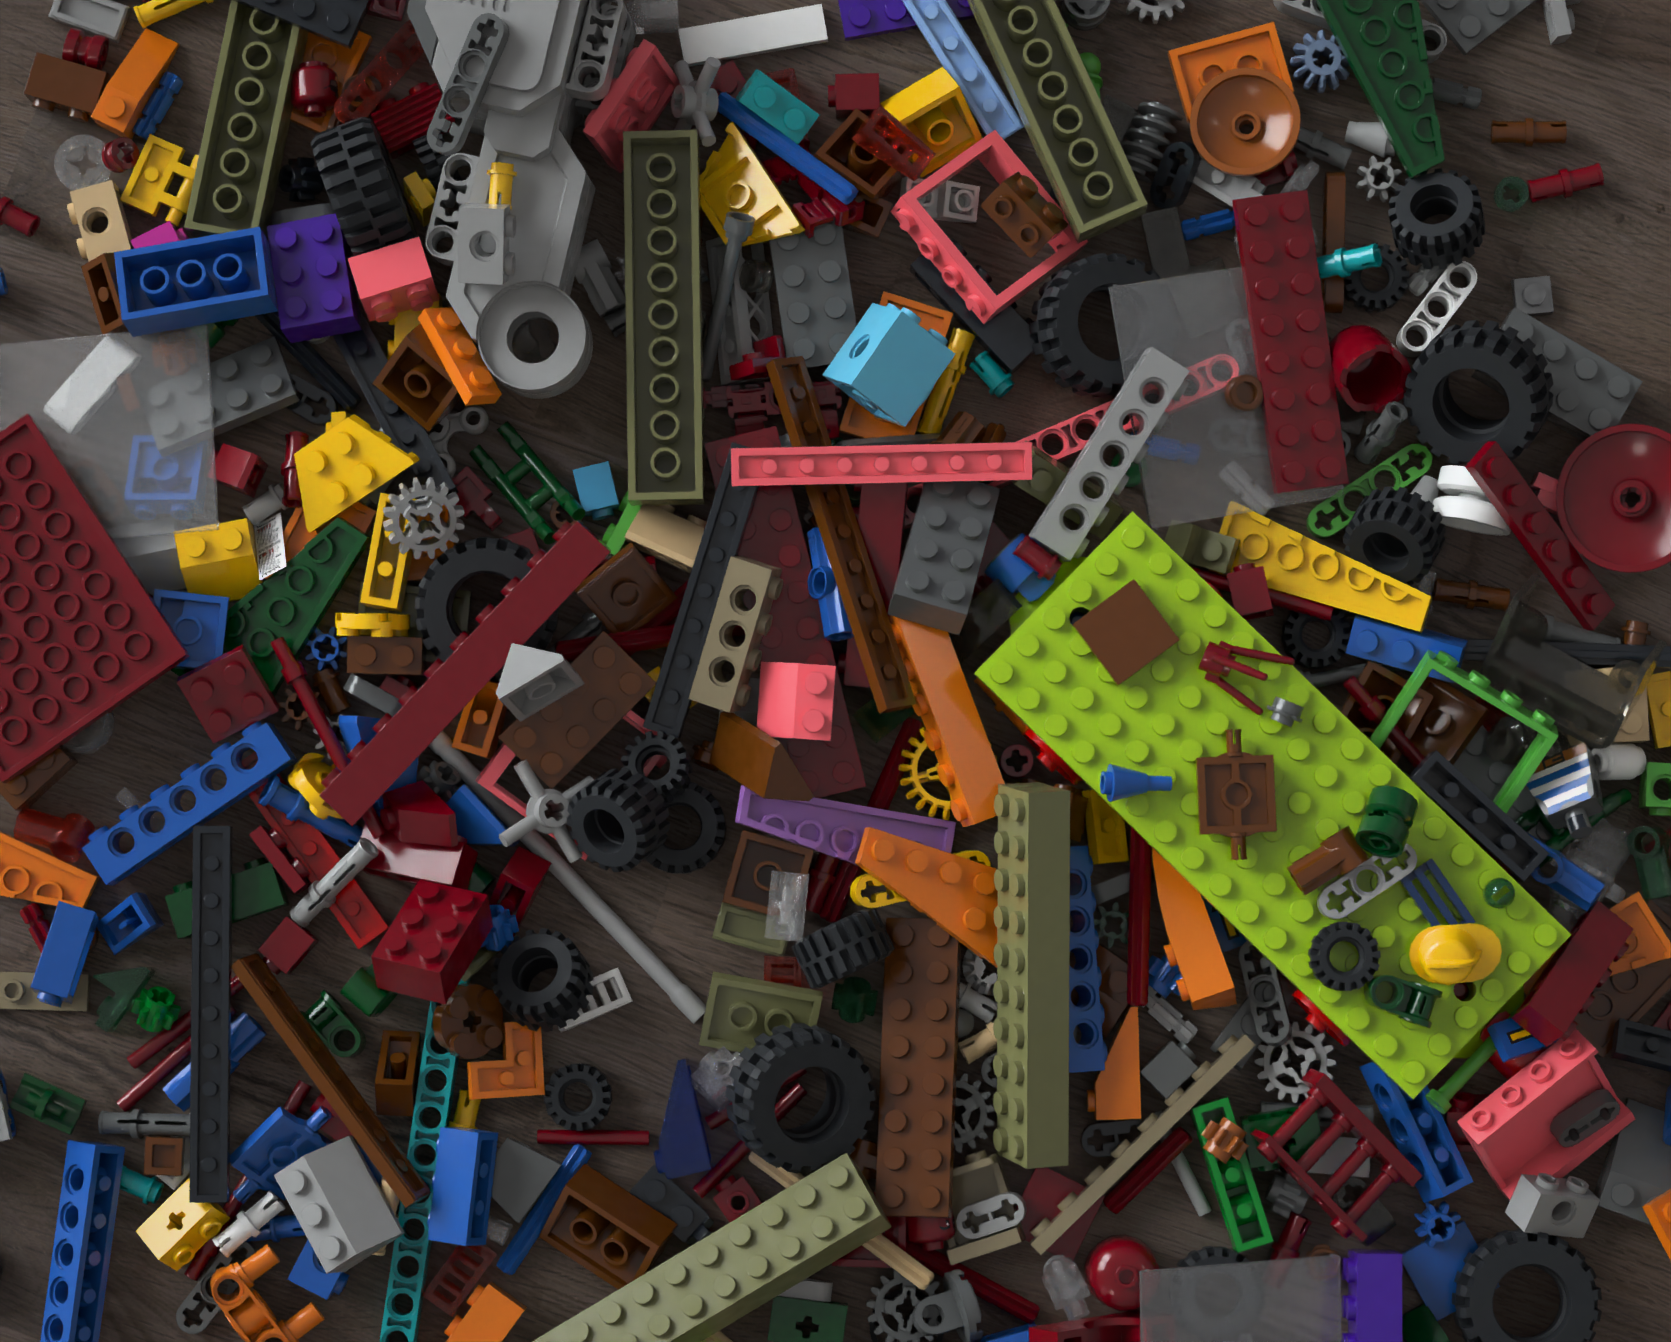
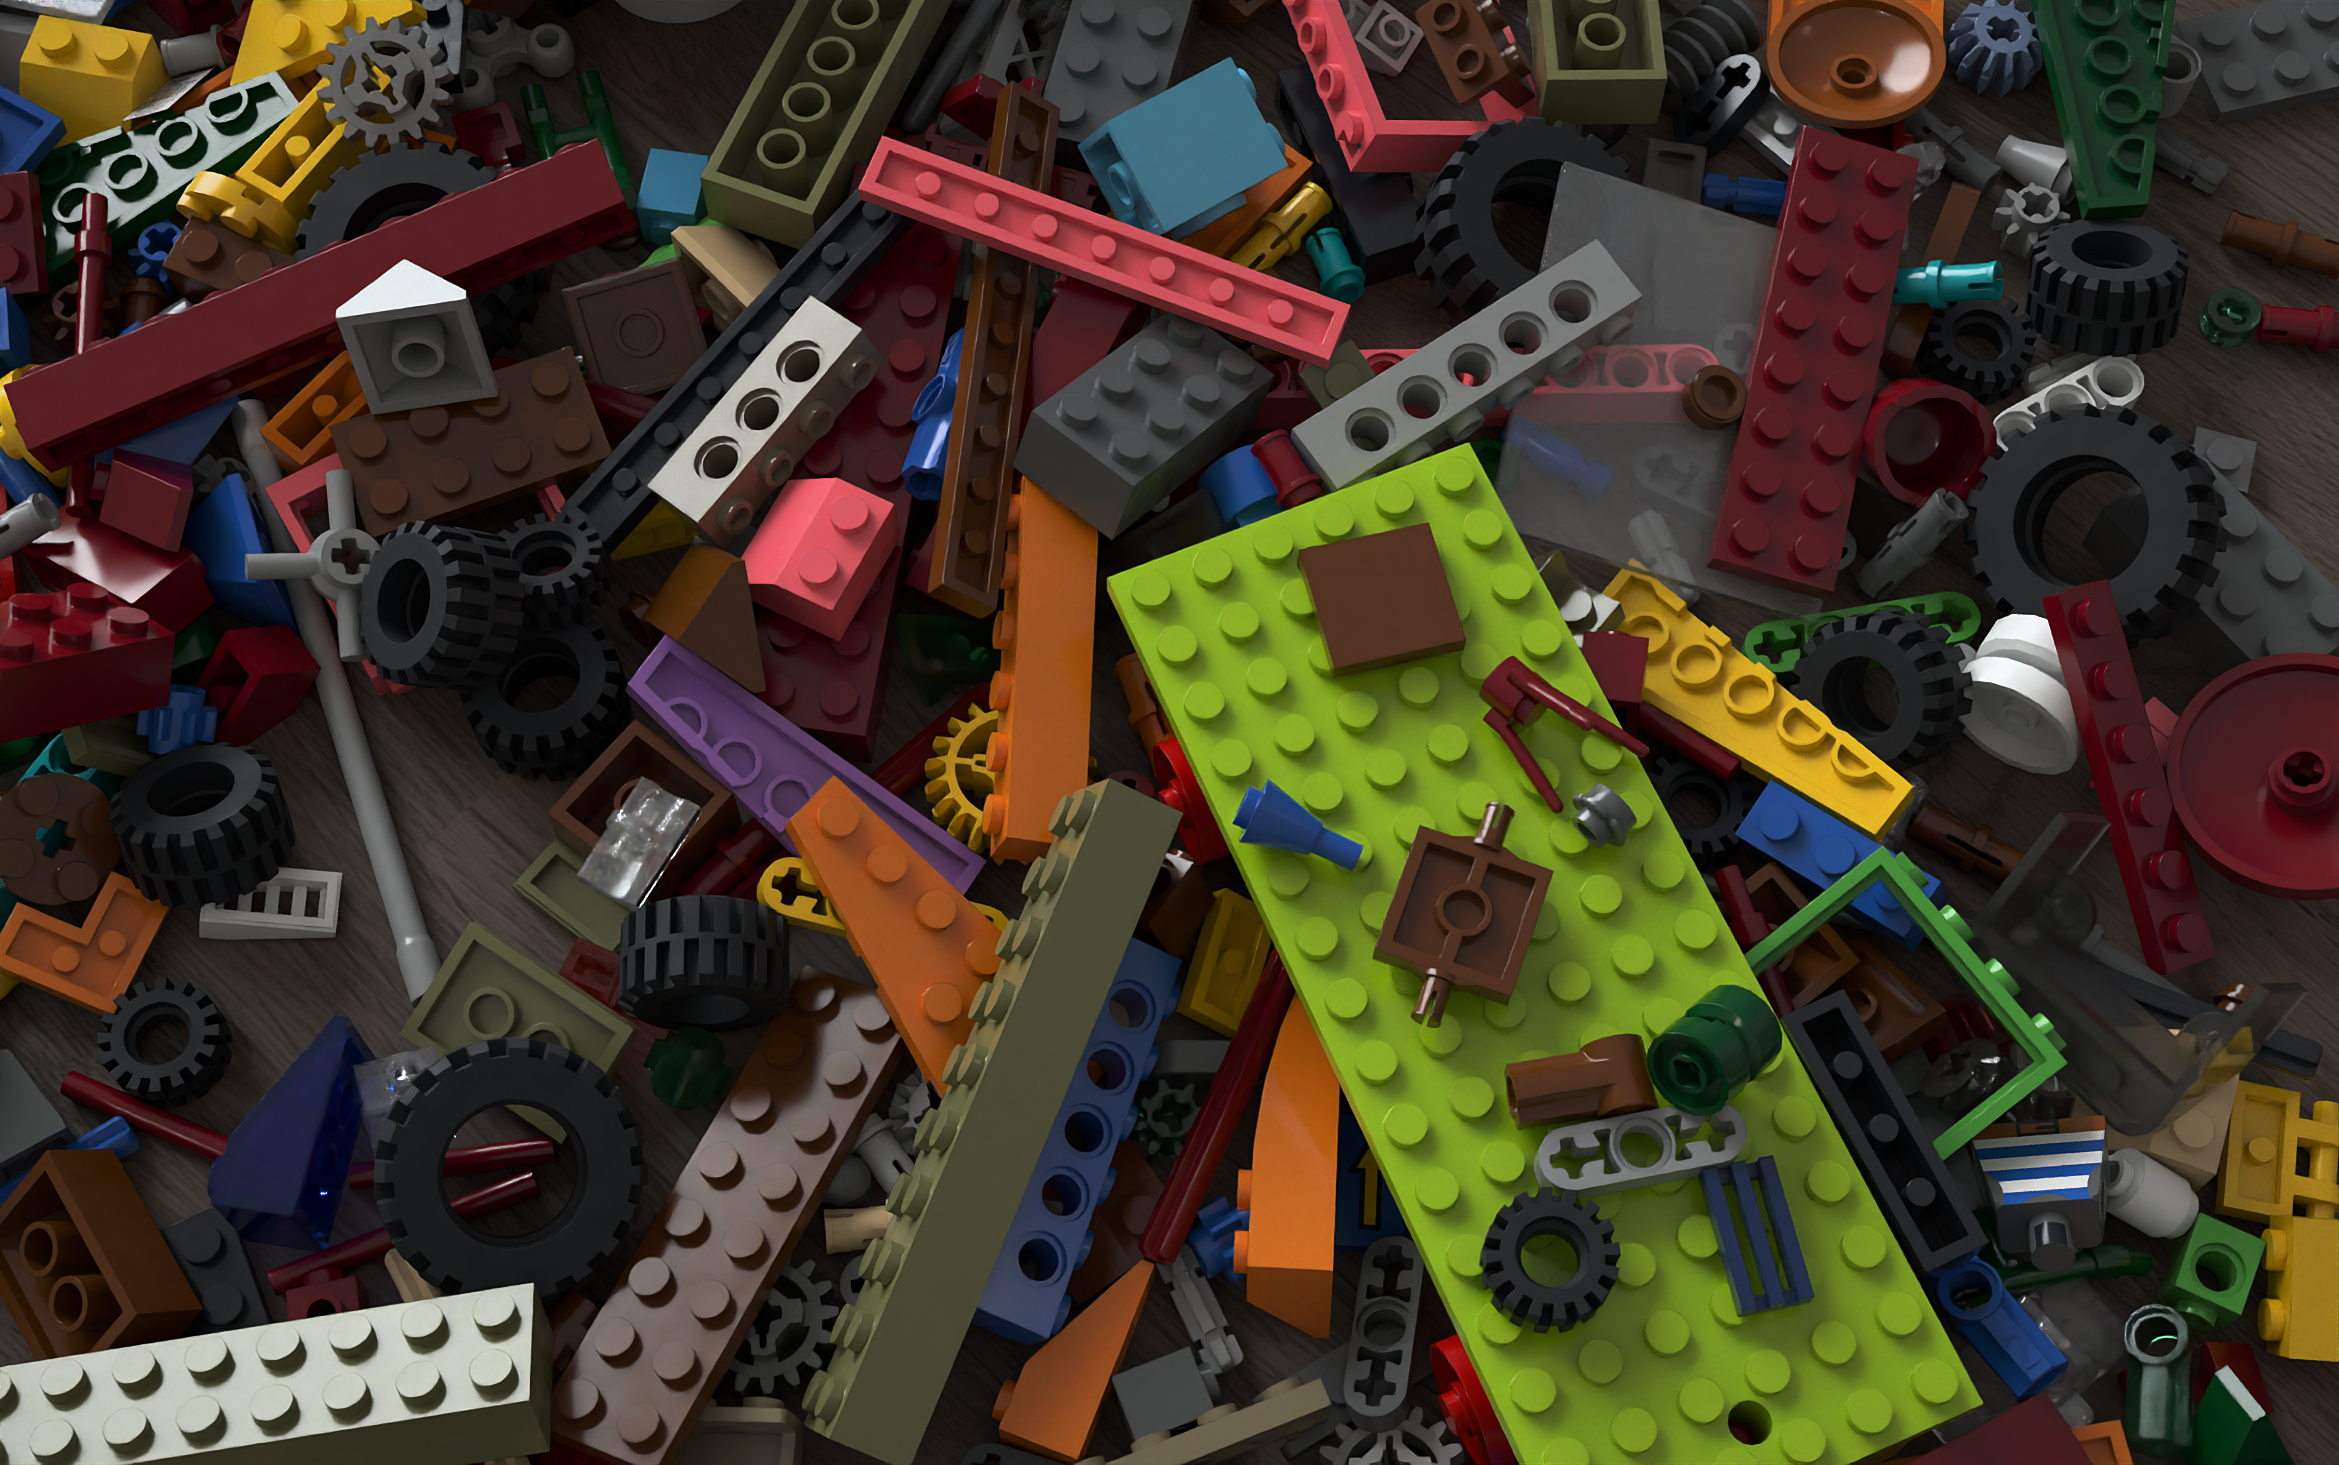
camera: 20 degrees right, 20 degrees down
dark green piece [1364,975,1443,1029] -> none
yellow piece [1409,923,1502,985] -> none
clear green hinge [1483,878,1515,909] -> none

